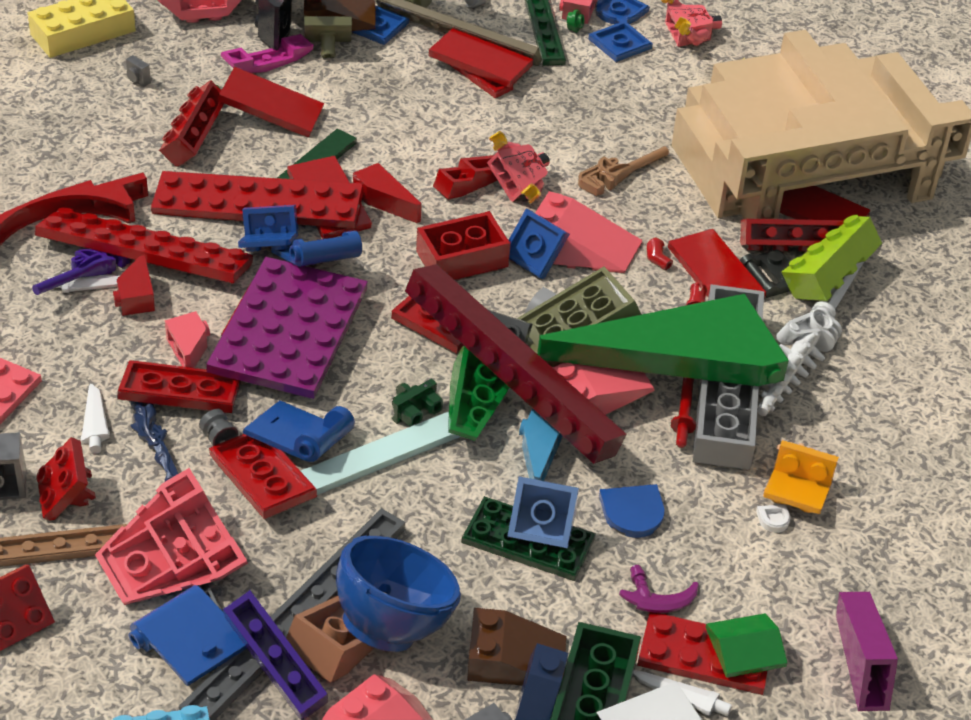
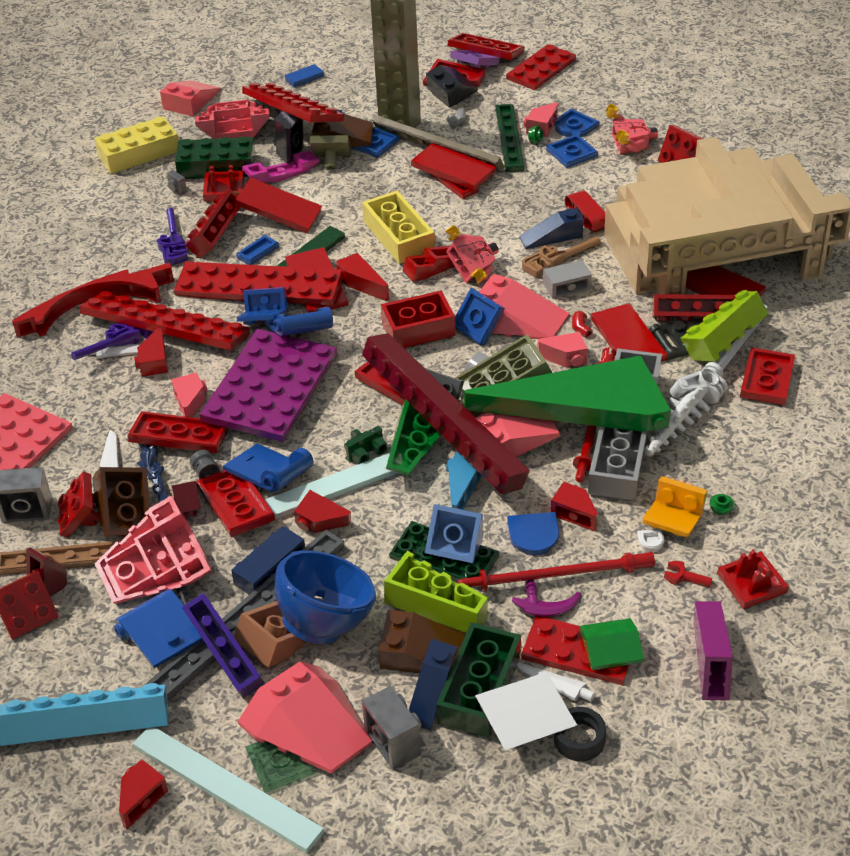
camera: 10 degrees right, 0 degrees up
none -> dark red slope [26,547,67,596]
none -> reddish brown slope [92,467,151,537]
none -> dark purple piece [156,208,188,265]
none -> dark red slope [171,481,201,517]
none -> dark green brick [175,137,256,179]
none -> red plate [203,165,244,201]
none -> dark blue brick [231,526,305,595]
none -> blue tile [236,235,279,265]
none -> red slope [294,490,351,533]
none -> light yellow brick [362,190,435,264]
none -> lime wedge [384,550,488,633]
none -> red bar [458,551,655,593]
none -> dark blue slope [519,208,583,249]
none -> coral slope [537,332,587,367]
none -> light grey brick [543,260,592,299]
none -> red slope [551,481,598,531]
none -> red beam [564,190,605,234]
none -> red plate [657,124,703,163]
none -> red bar [664,561,713,587]
none -> green plate [709,494,734,515]
none -> red plate [717,549,789,609]
none -> red plate [740,347,795,405]

